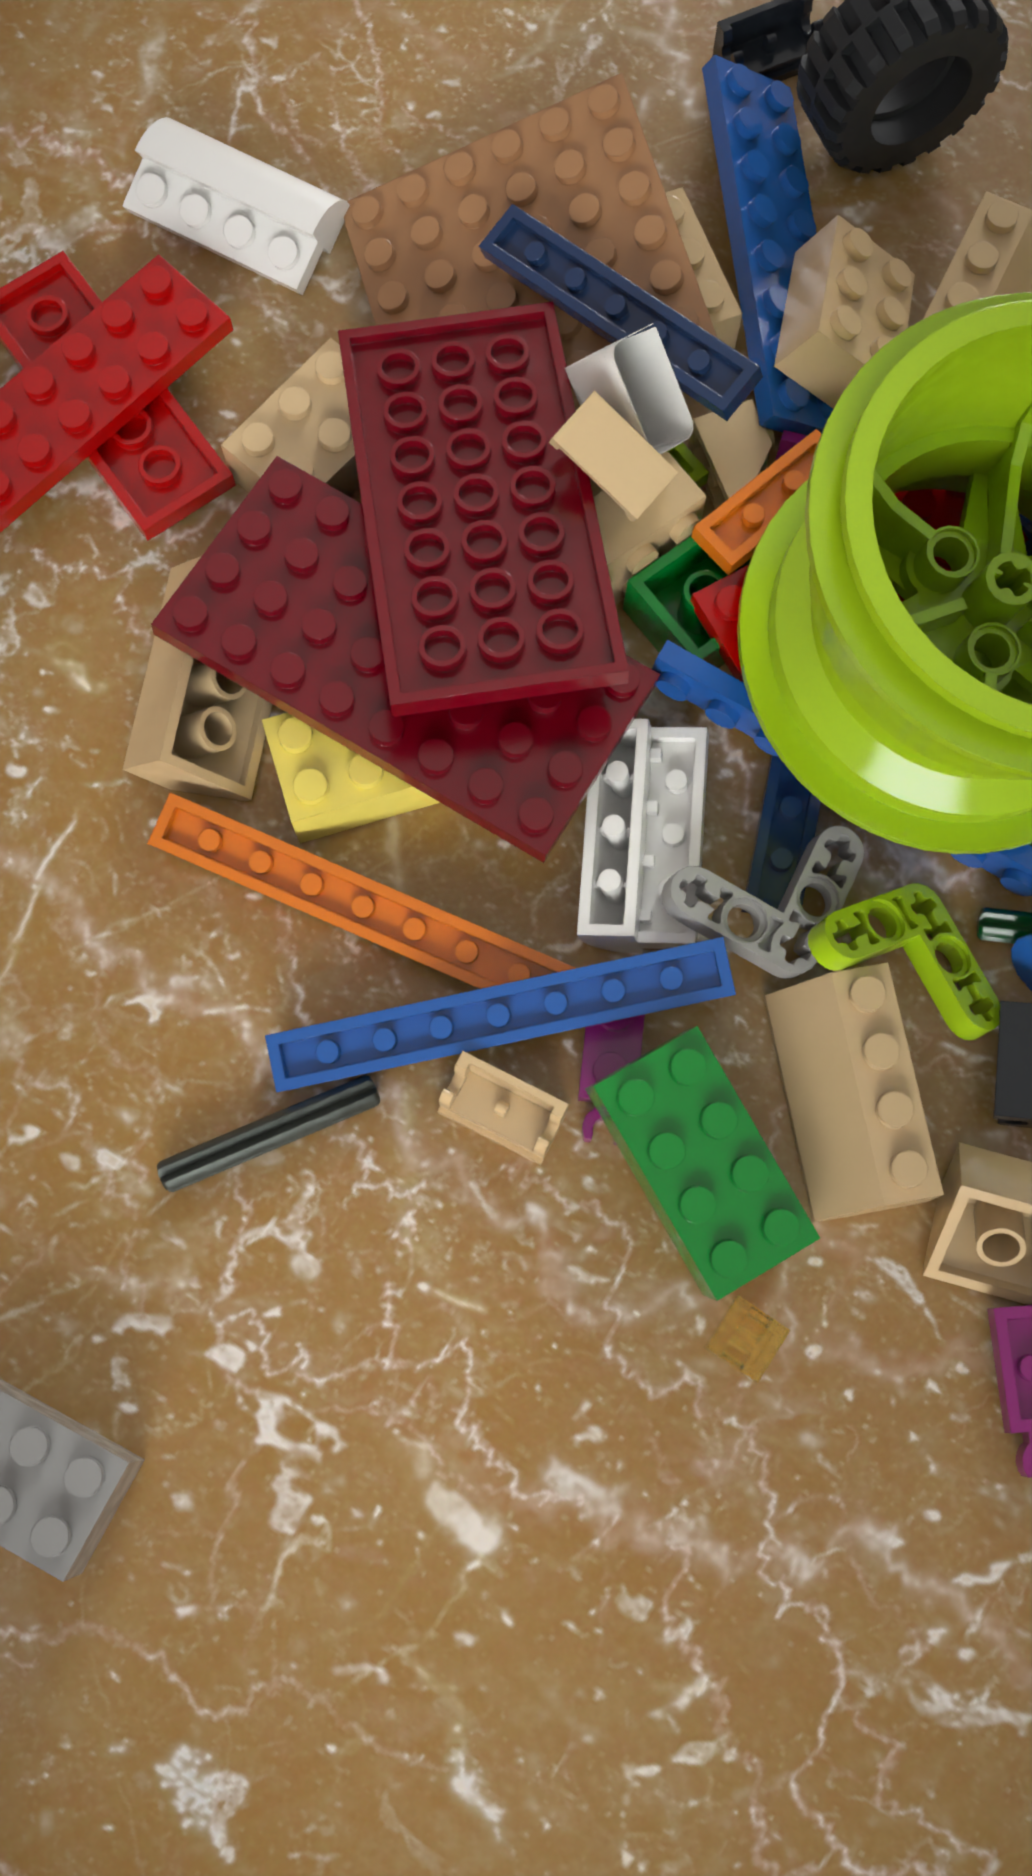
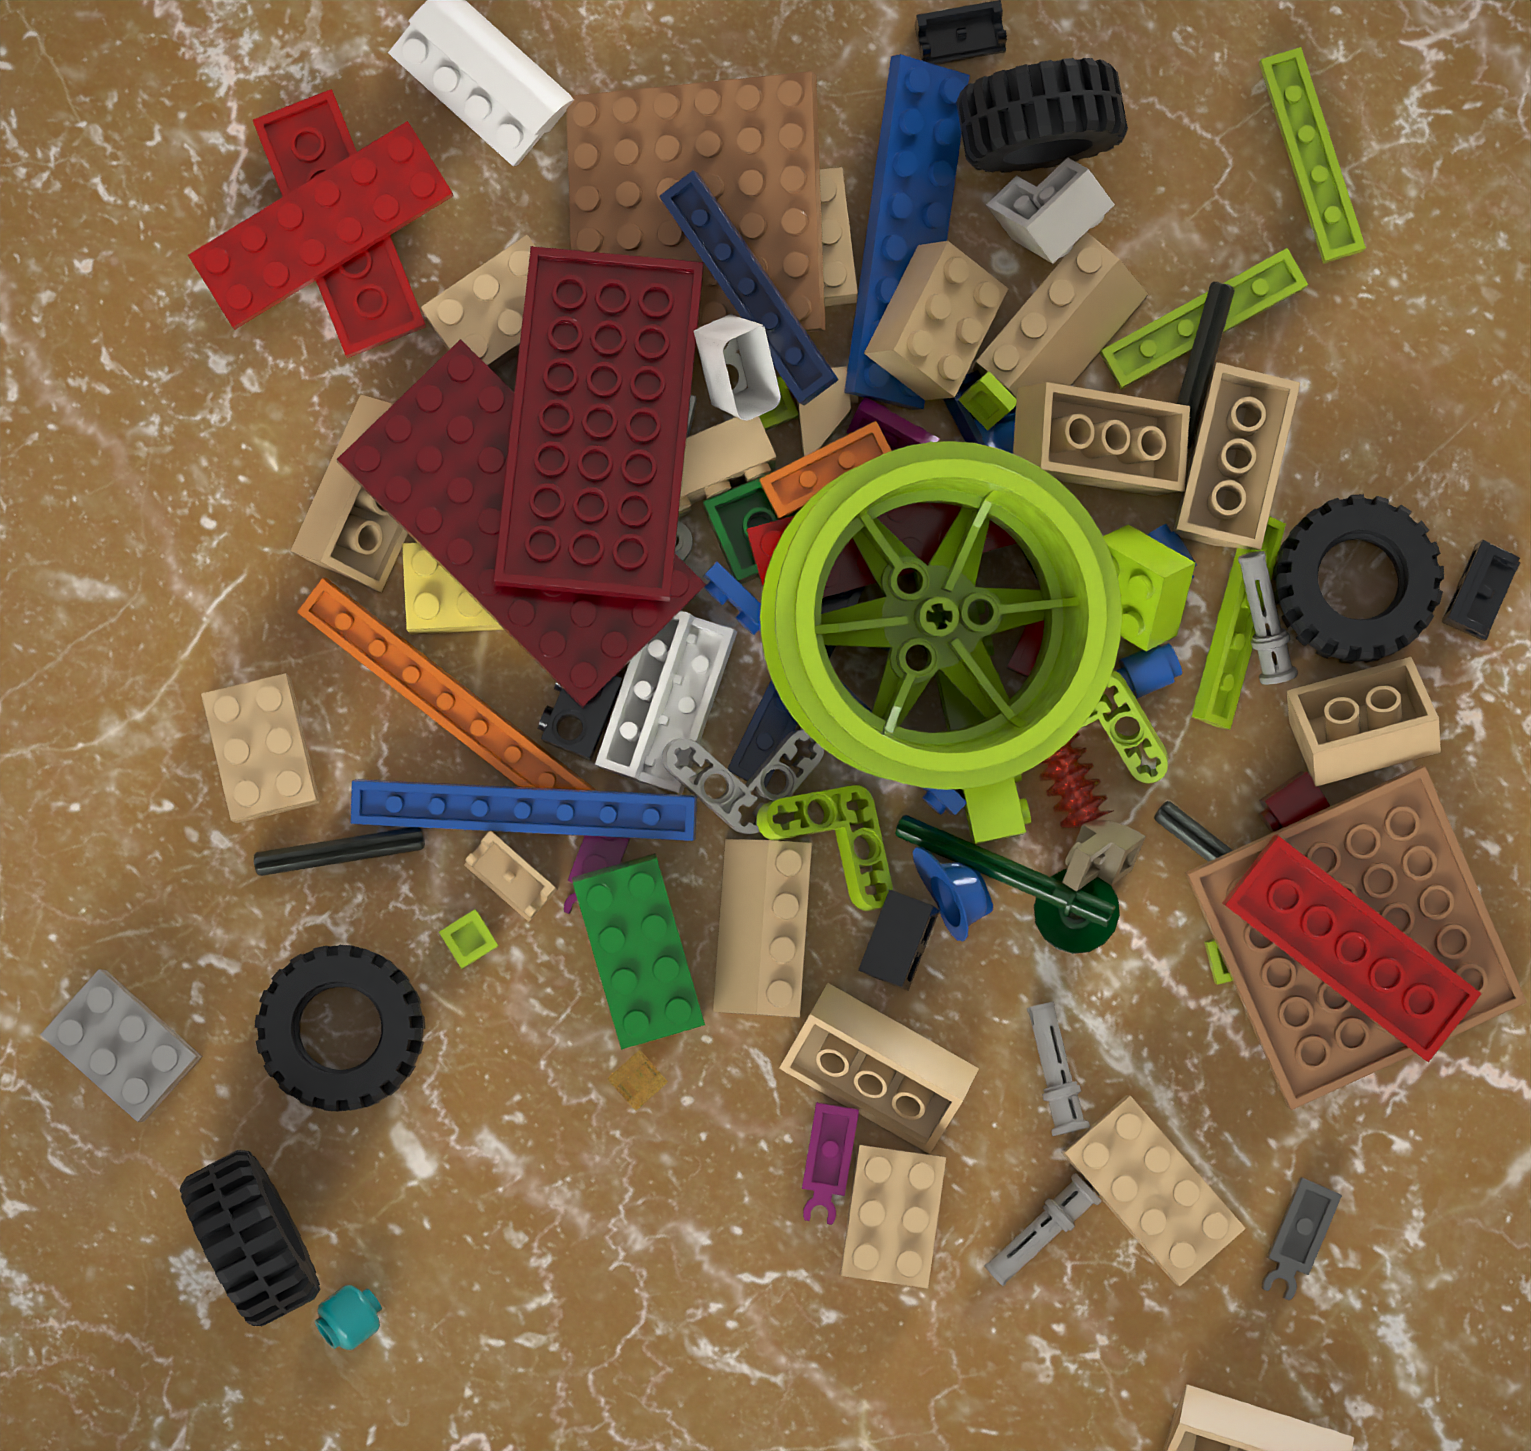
camera: 10 degrees right, 10 degrees up
tan hinge [549,390,679,522] -> none
none -> black tyre [180,1150,320,1326]
none -> tan brick [201,673,320,823]
none -> black tyre [255,945,425,1112]
none -> teal head [315,1285,382,1350]
none -> lime plate [439,909,499,969]
none -> black brick [537,675,623,761]
none -> white brick [986,158,1115,264]

